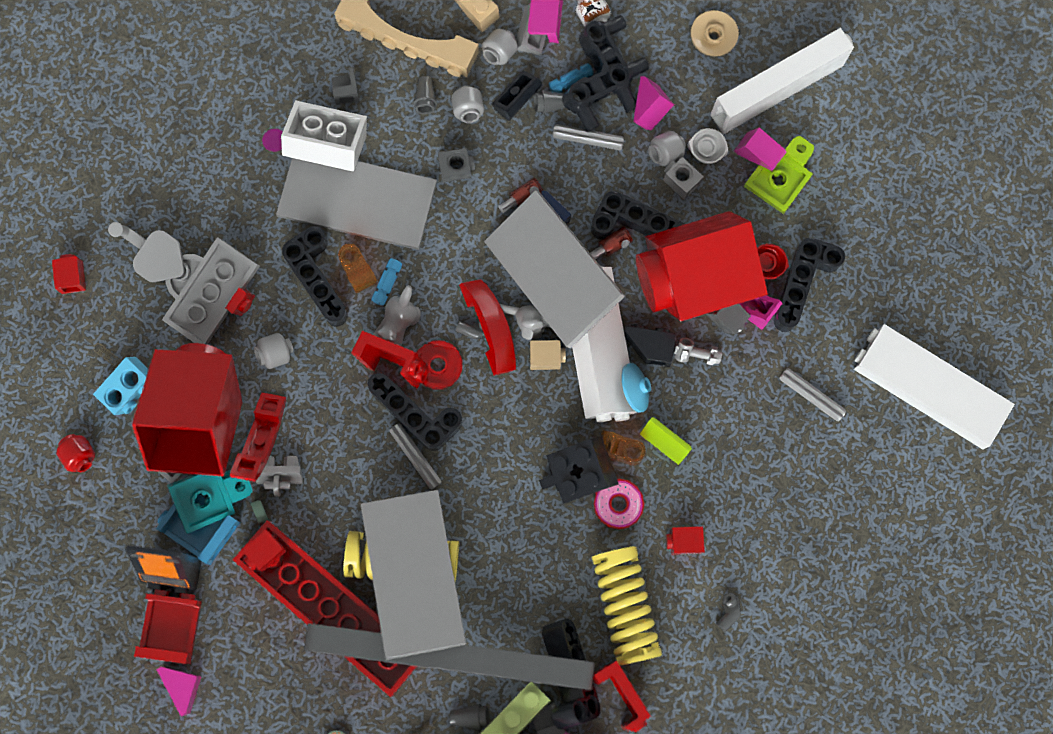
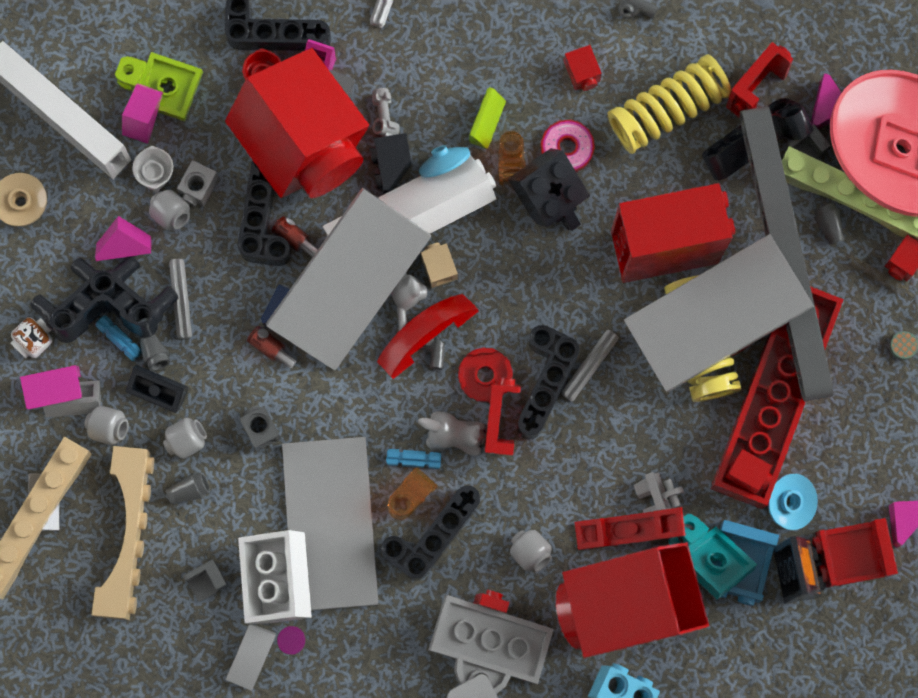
camera: 105 degrees left, 0 degrees up
sand green tile [250,500,269,526] -> none
none -> light grey slope [226,624,276,691]
none -> red brick [611,183,735,283]
none -> medium azure dish [768,474,818,530]

